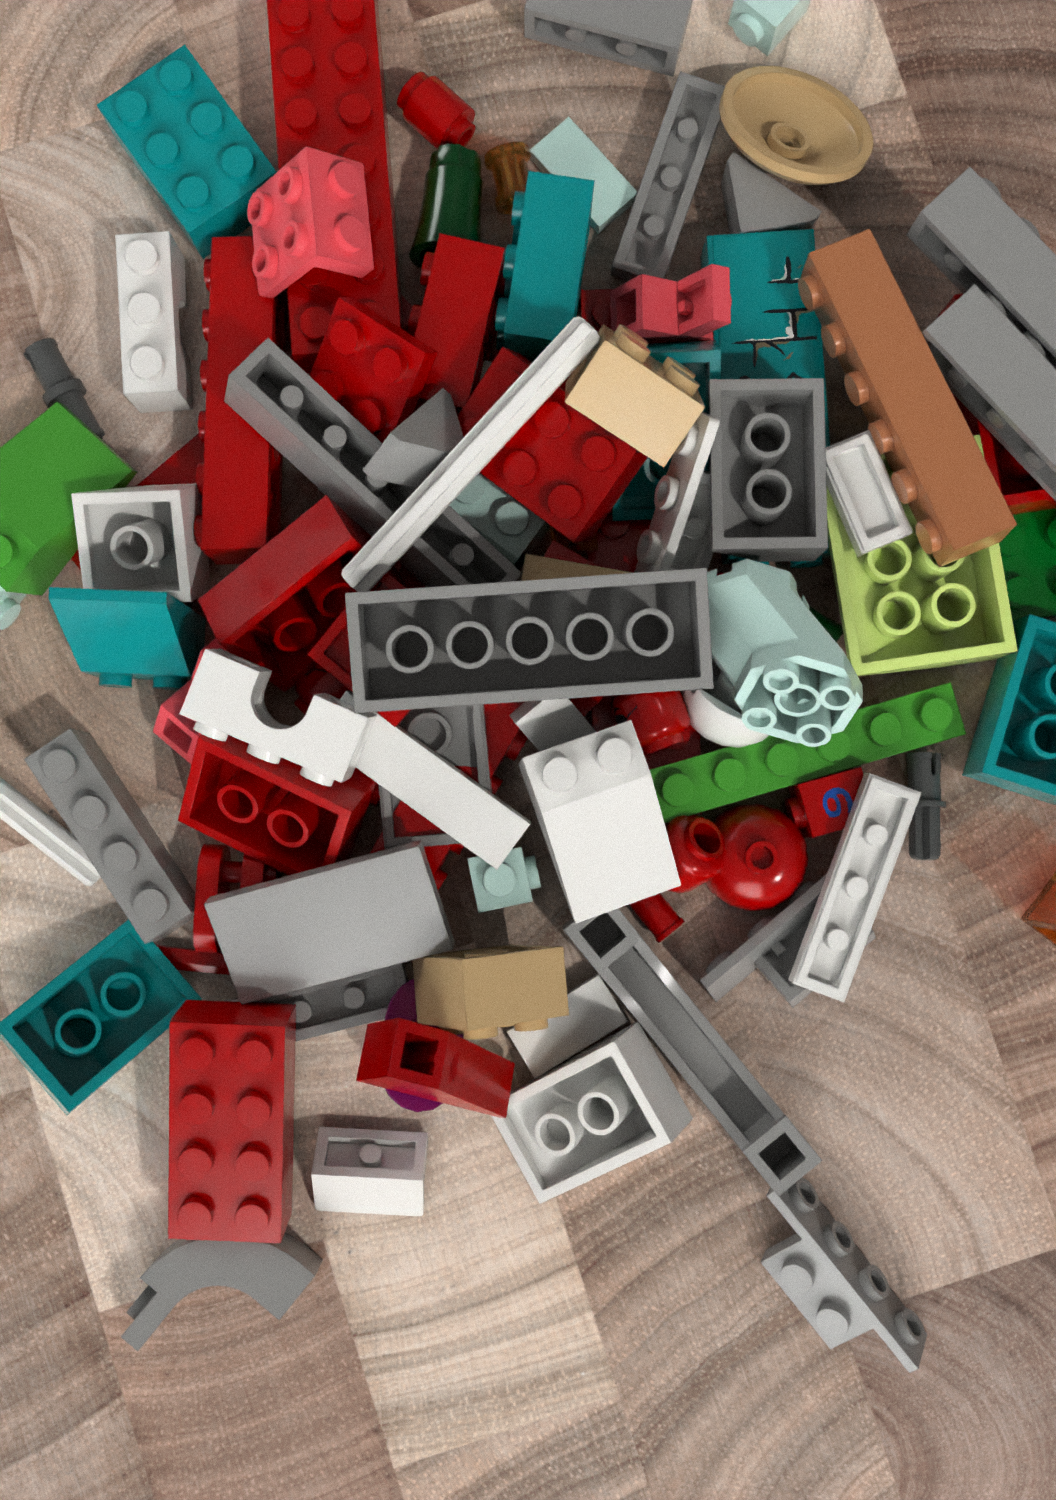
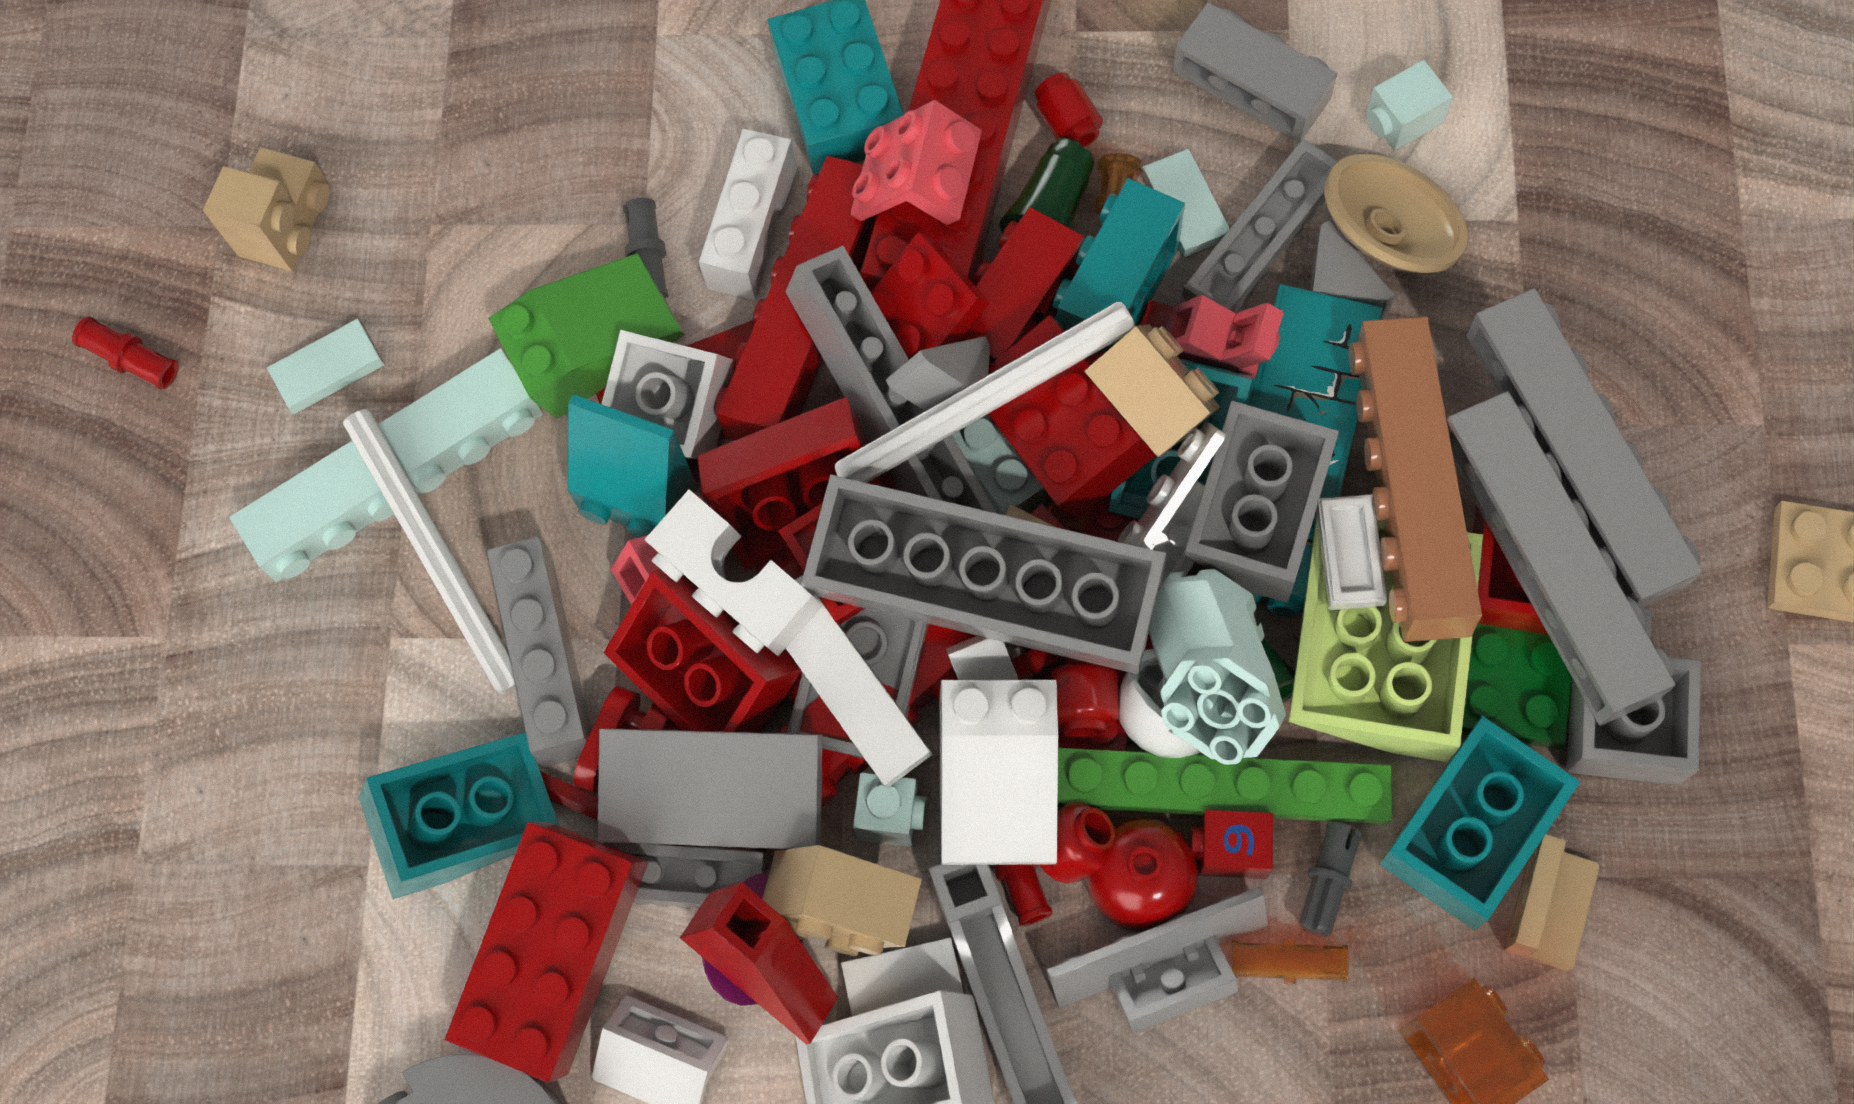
camera: 25 degrees right, 15 degrees down
white tile [788,773,921,1002] -> none
none -> clear orange pin [1232,938,1349,985]

